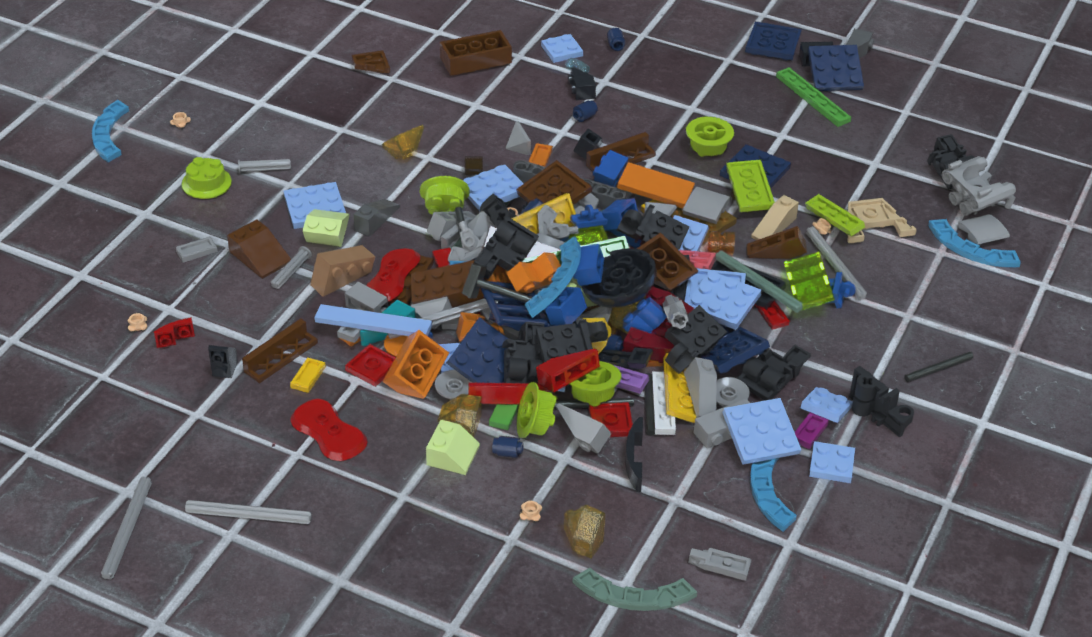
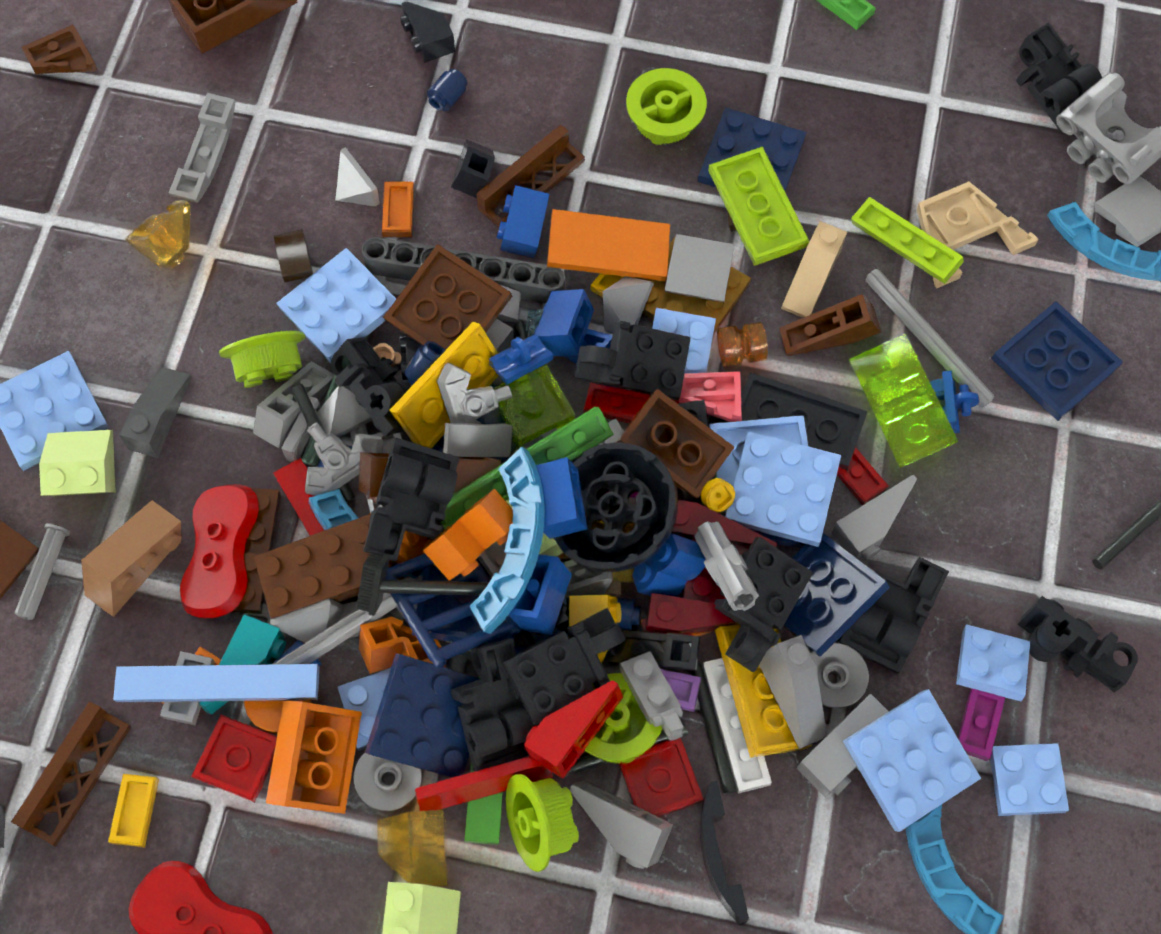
camera: 15 degrees left, 25 degrees up
light grey hinge [344,282,387,313] -> none
dark blue brick [492,436,524,458] -> none
sand green axle [715,250,803,313] -> none
light nougat plate [812,218,831,235] -> none
none -> light grey slope [169,93,236,203]
none -> light grey hinge [620,652,684,742]
none -> yellow tile [701,478,735,512]
none -> light grey slope [831,475,917,561]
none -> dark blue plate [991,301,1123,421]

